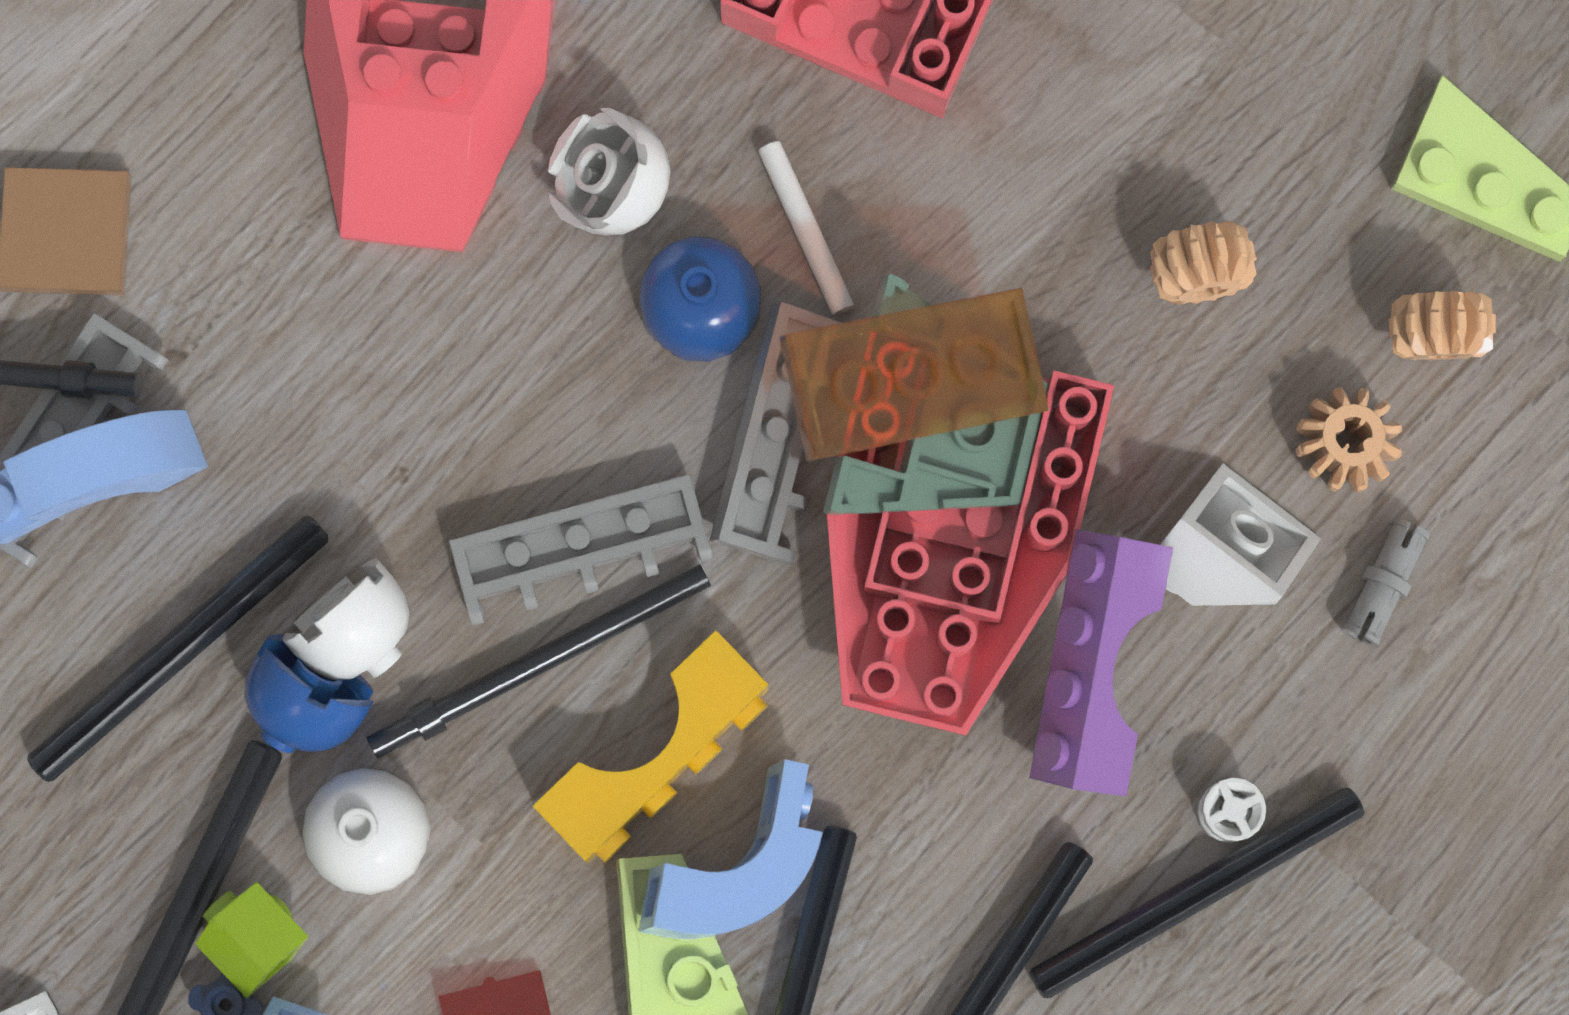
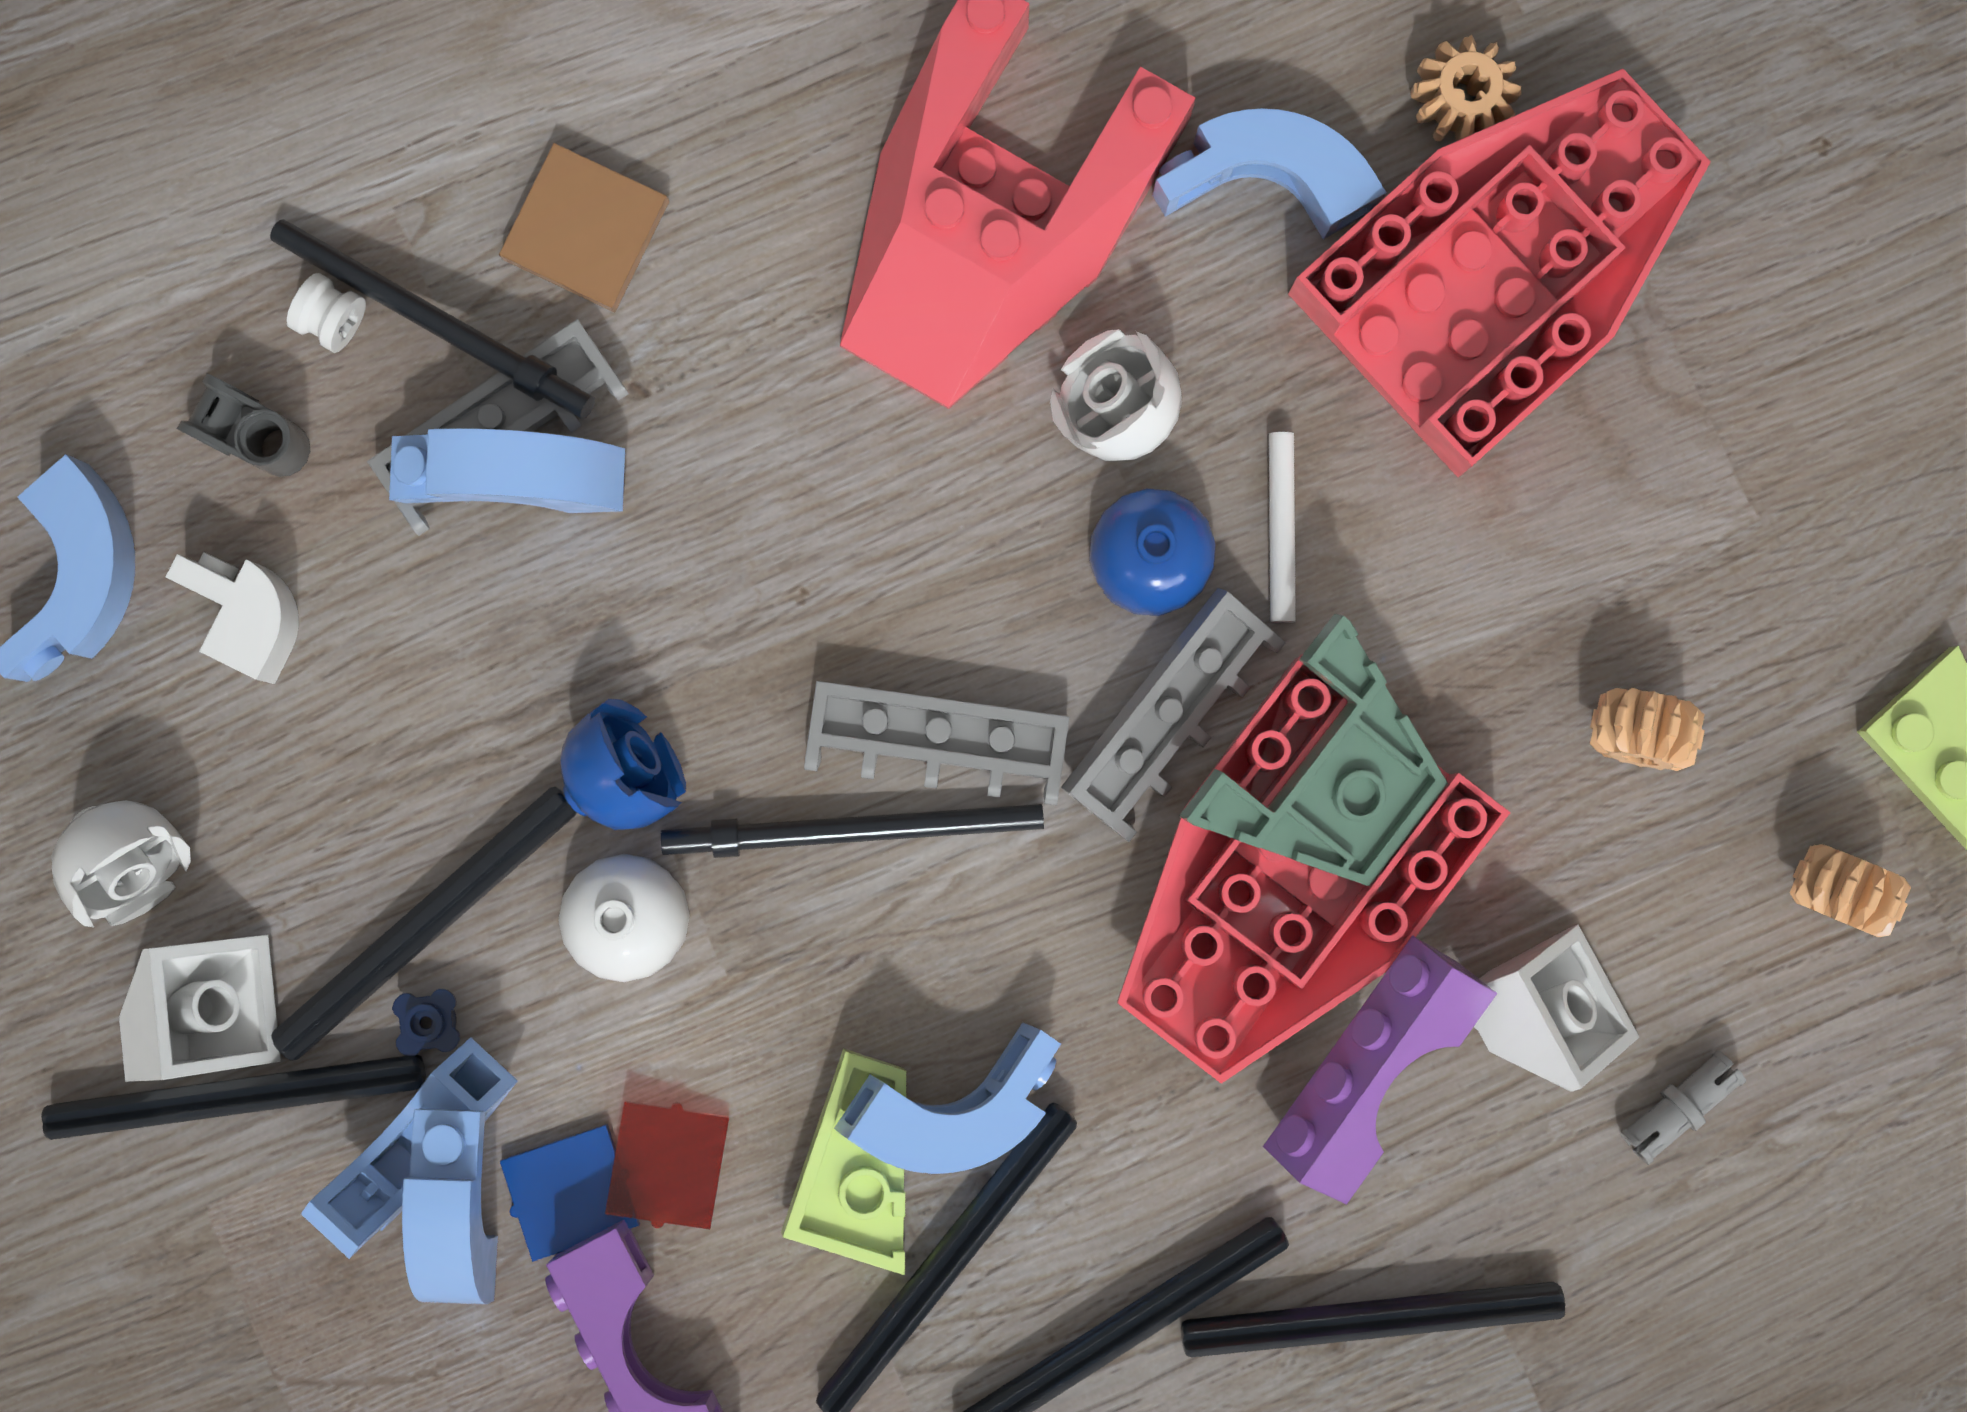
camera: 30 degrees right, 5 degrees up
black axle [27,515,329,782] -> none
lime brick [195,881,309,999] -> none
white cylinder [282,558,410,680] -> none
yellow arch [533,630,769,863] -> none
clear orange tile [779,288,1049,462] -> none
white wheel [1197,778,1266,843] -> none
light nougat gear [1296,387,1402,493] -> none

